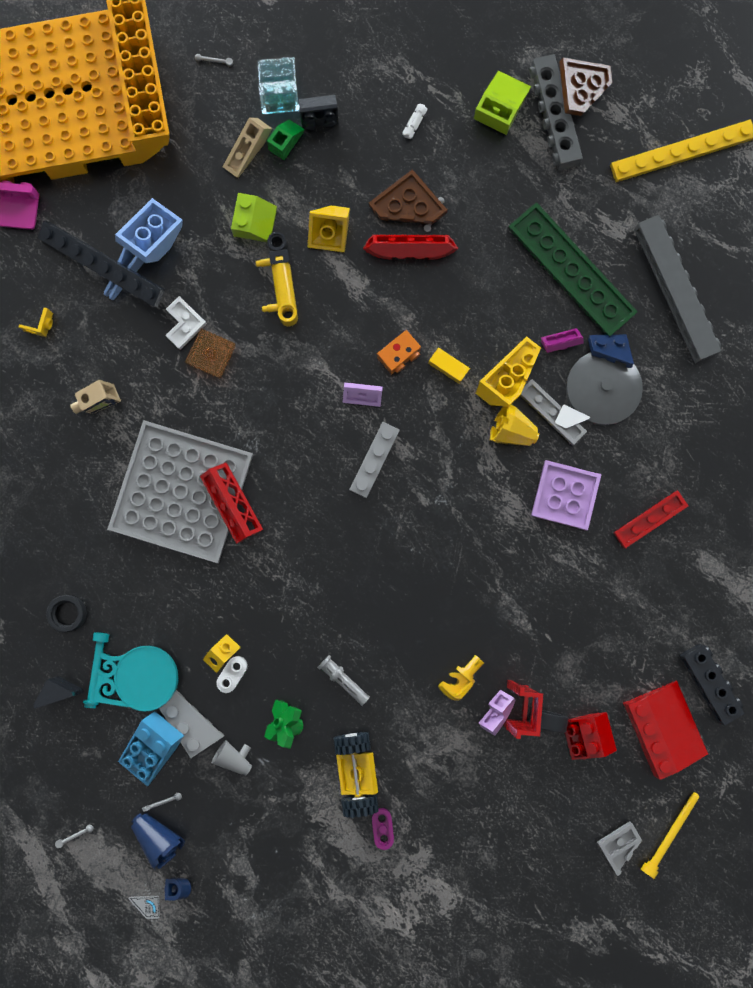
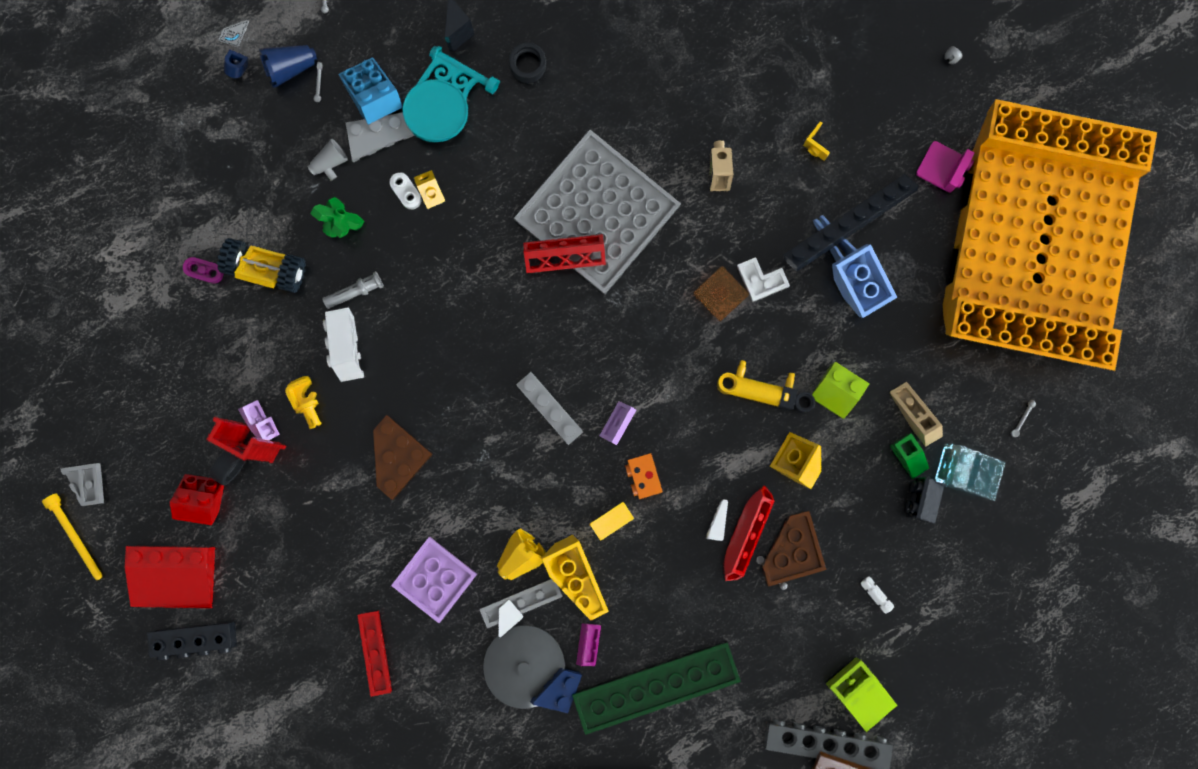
camera: 120 degrees right, 0 degrees up
none -> white wedge [323,307,364,382]
none -> reddish brown plate [373,415,432,500]
none -> white slope [706,500,728,541]

